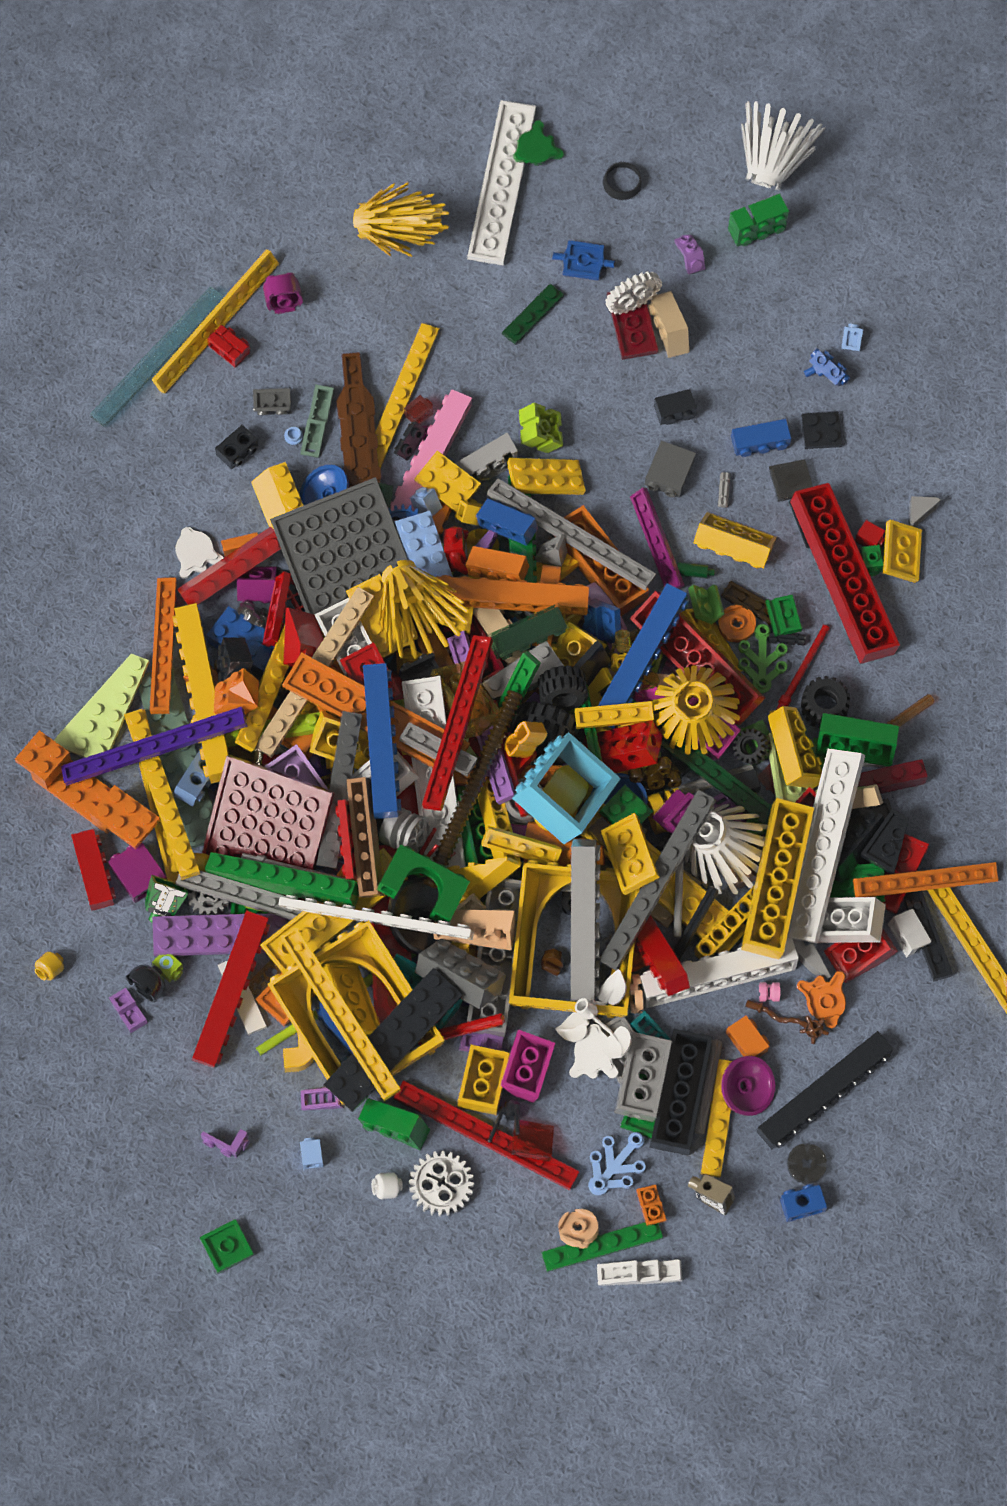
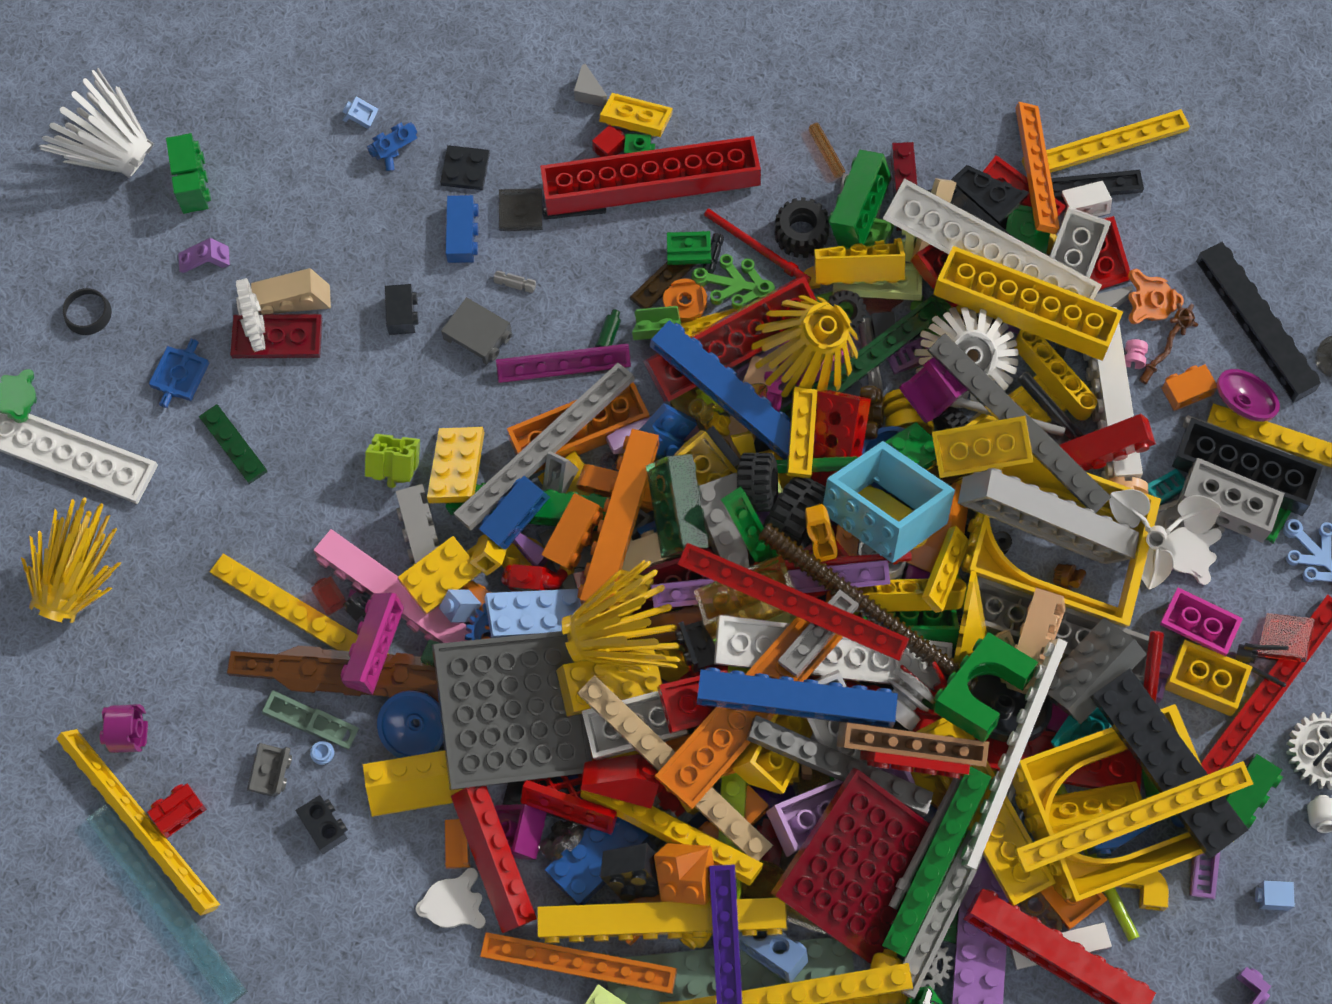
camera: 75 degrees left, 0 degrees up
yellow slope [693,512,777,568] -> none
none -> dark pink slope [341,593,404,695]

